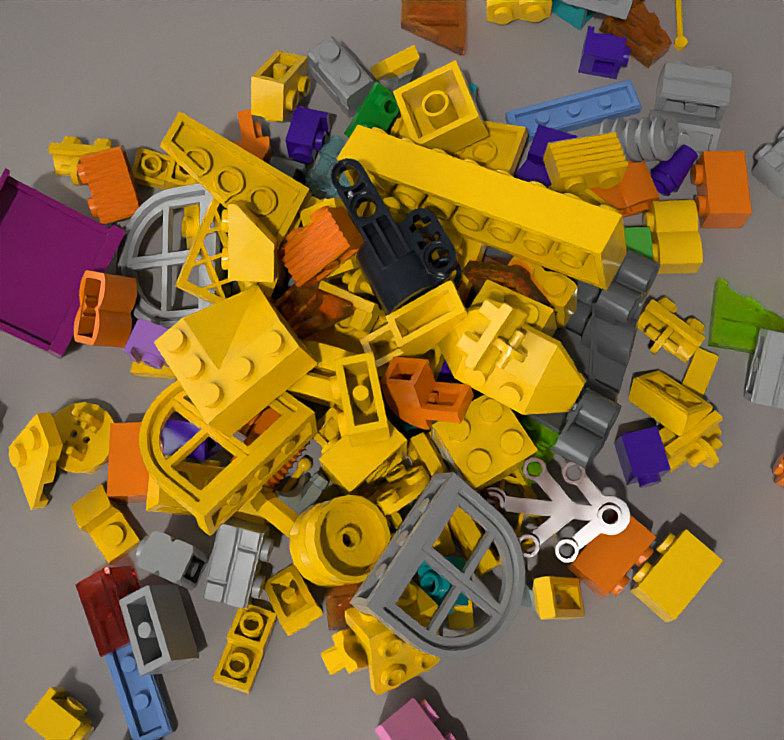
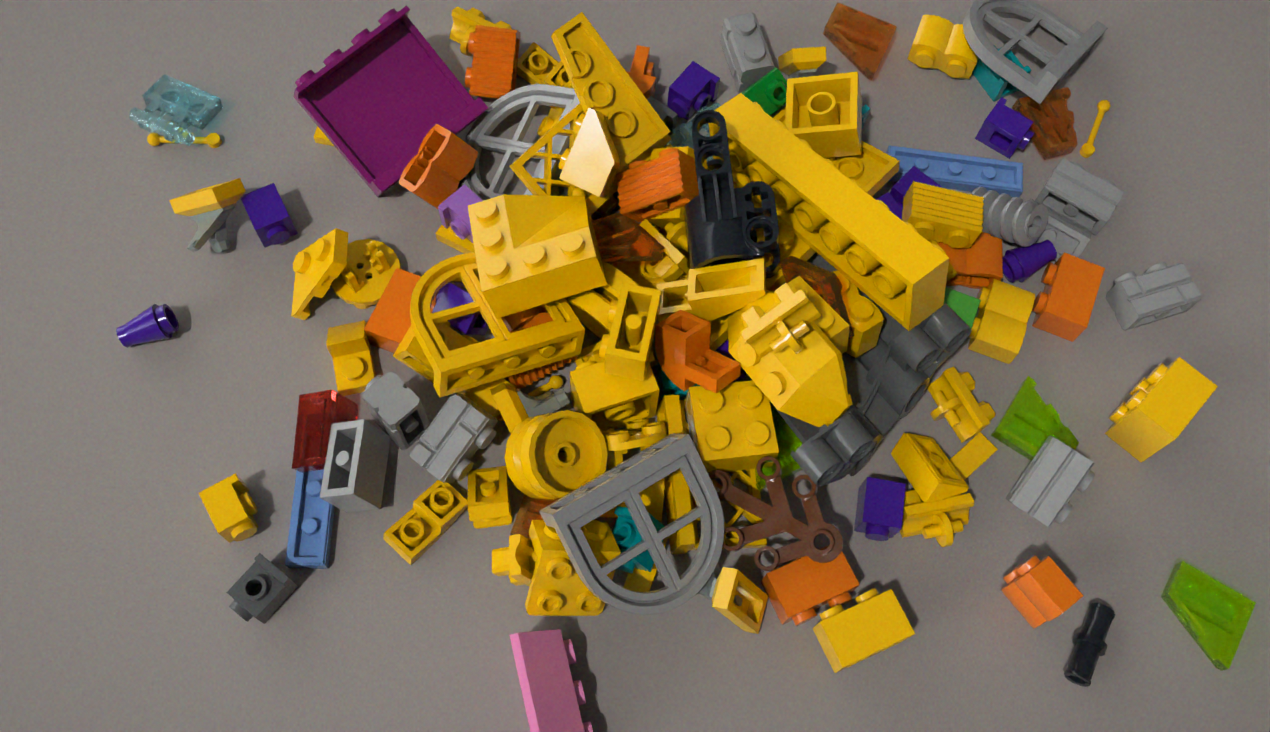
camera: 15 degrees right, 5 degrees down
yellow brick [251,50,311,122] -> none

